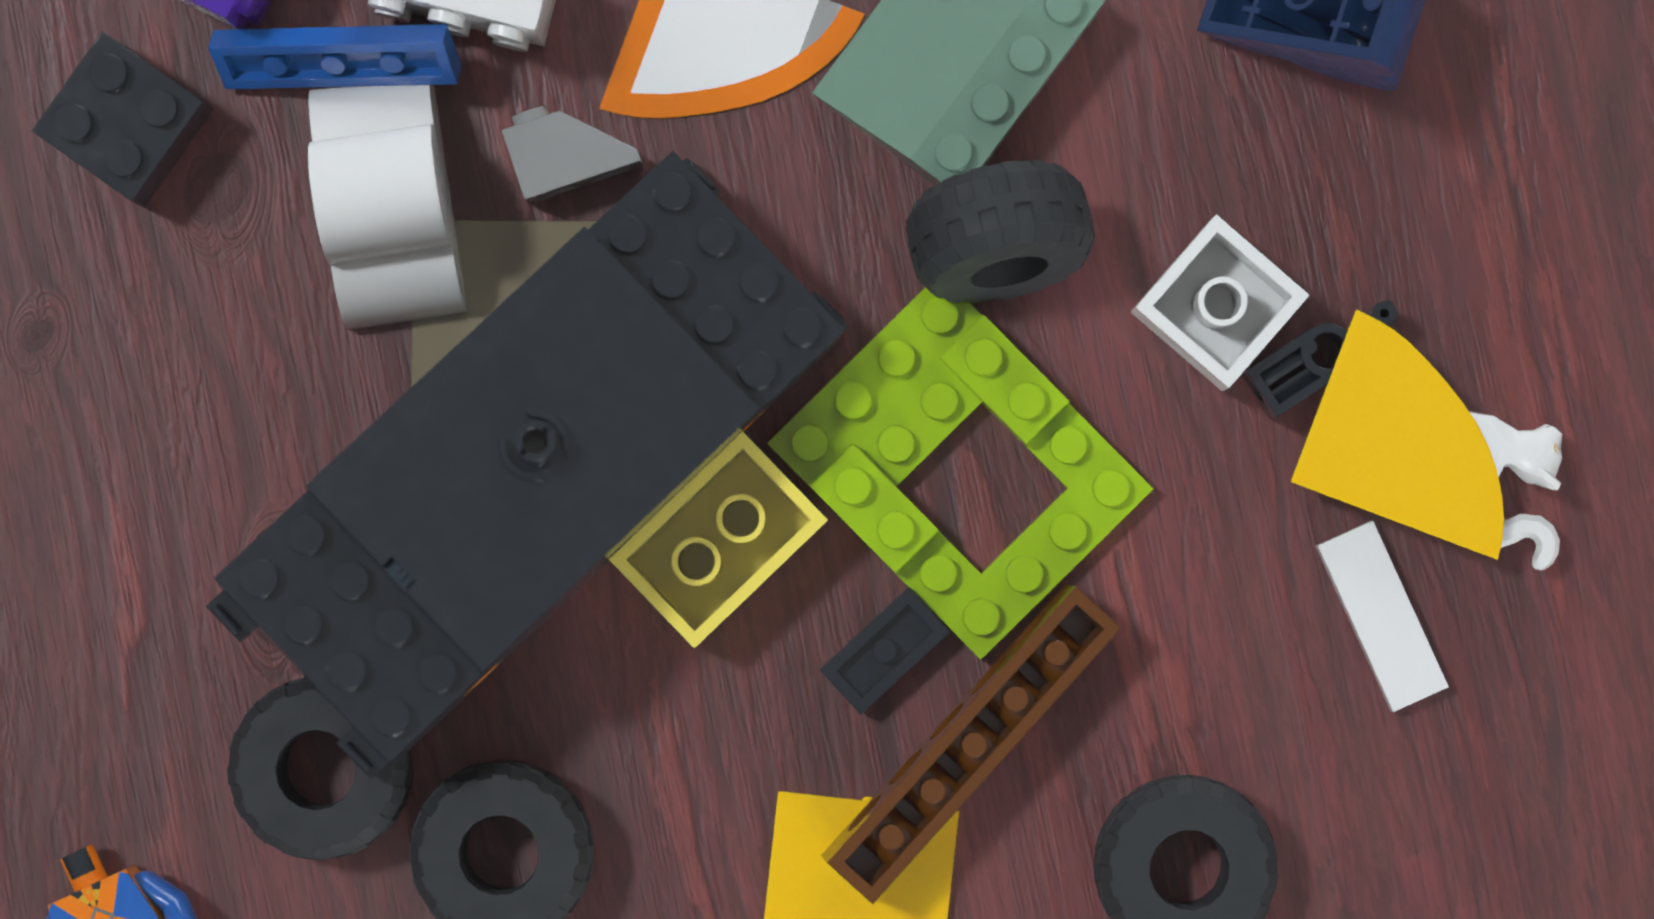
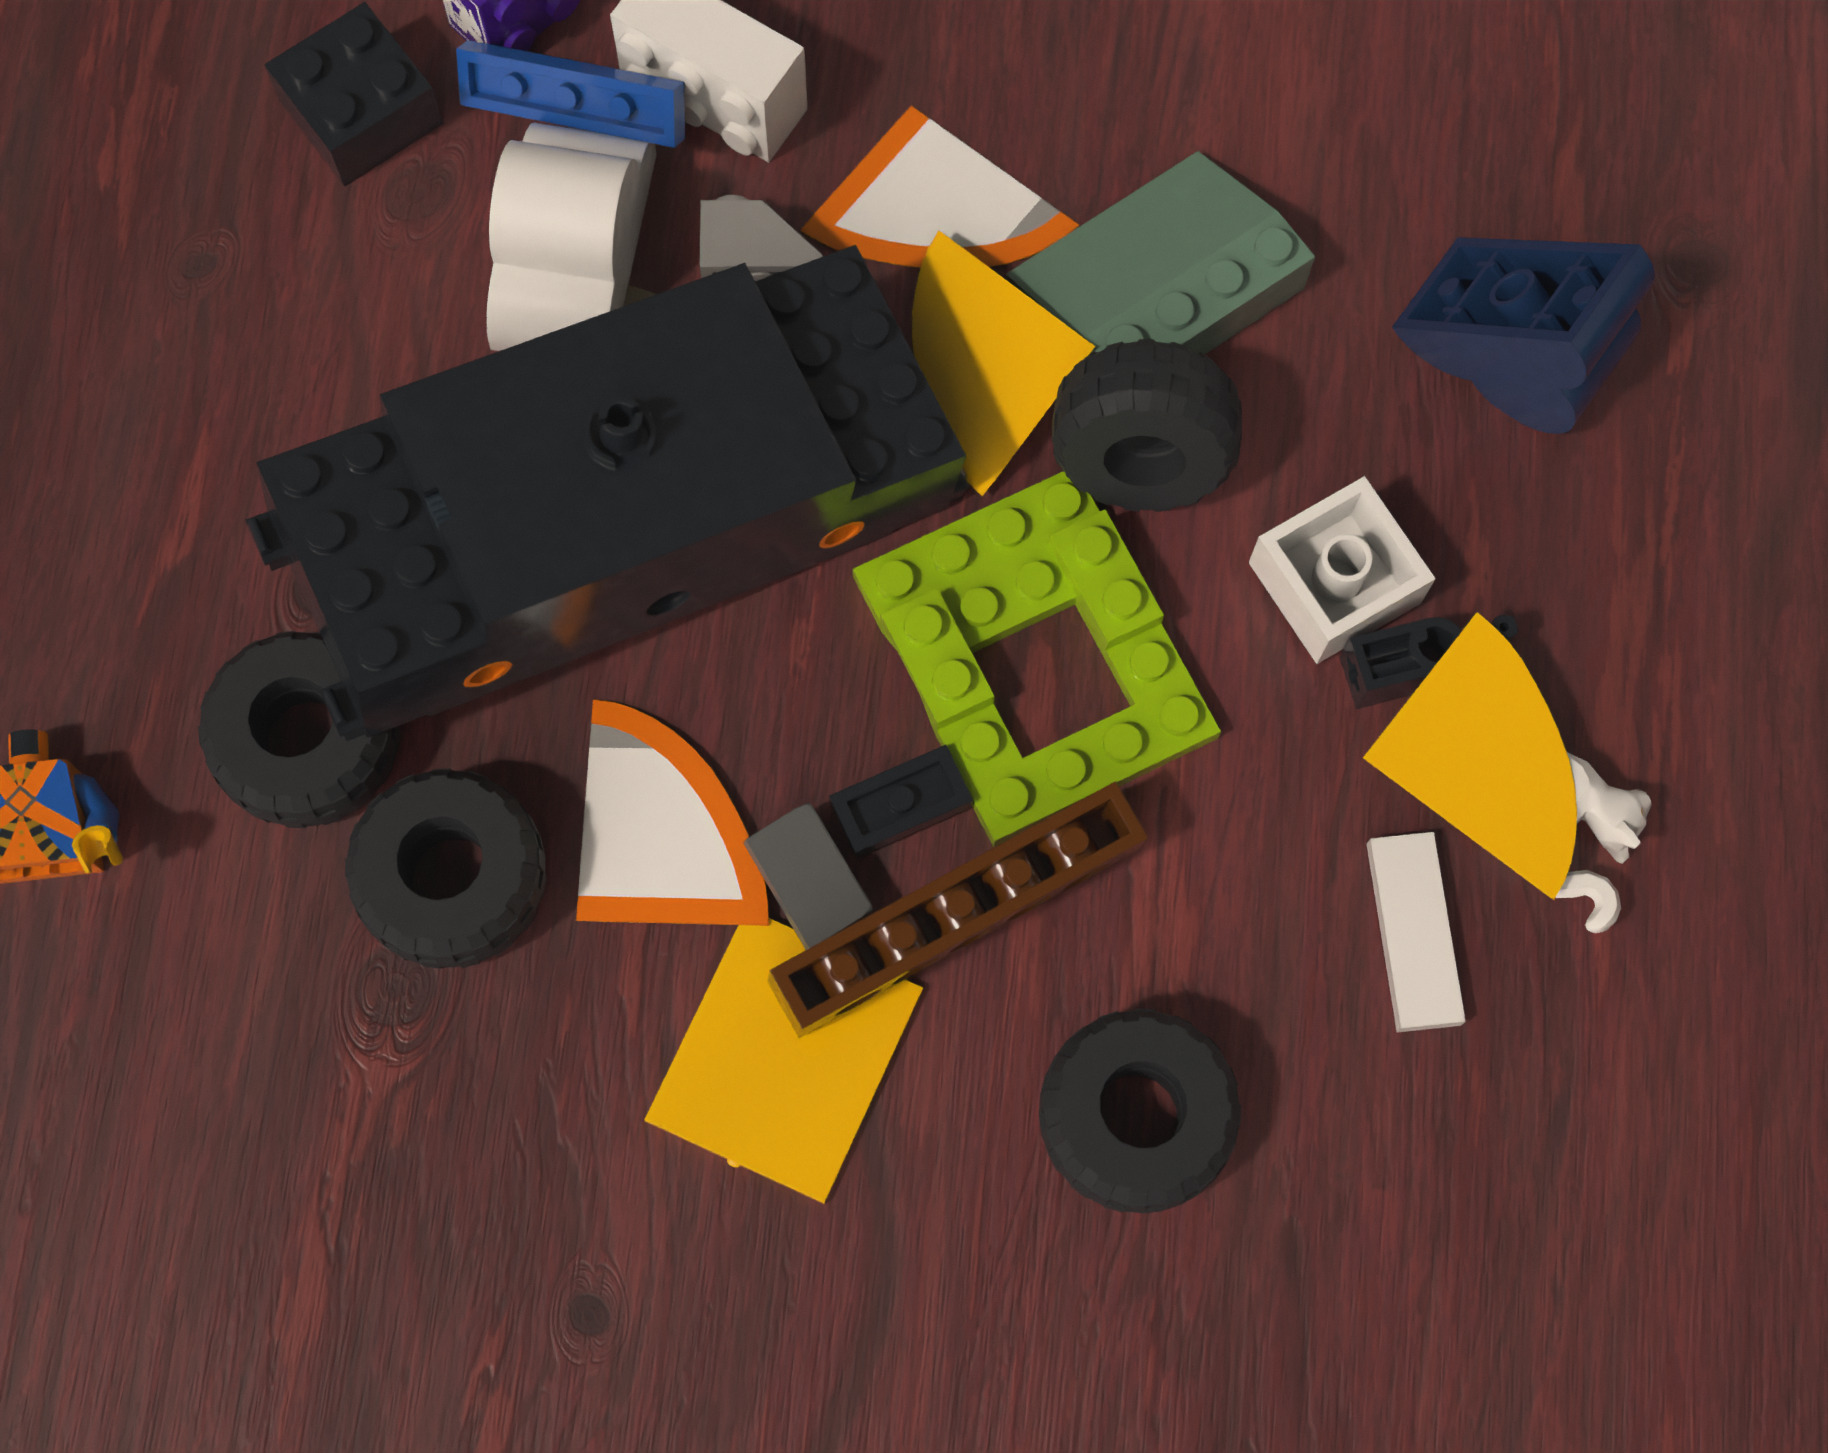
camera: 15 degrees right, 15 degrees down
light yellow brick [609,431,828,648] -> none
none -> white sticker [576,699,769,926]
none -> dark grey slope [743,803,873,950]
none -> yellow sticker [912,230,1095,496]

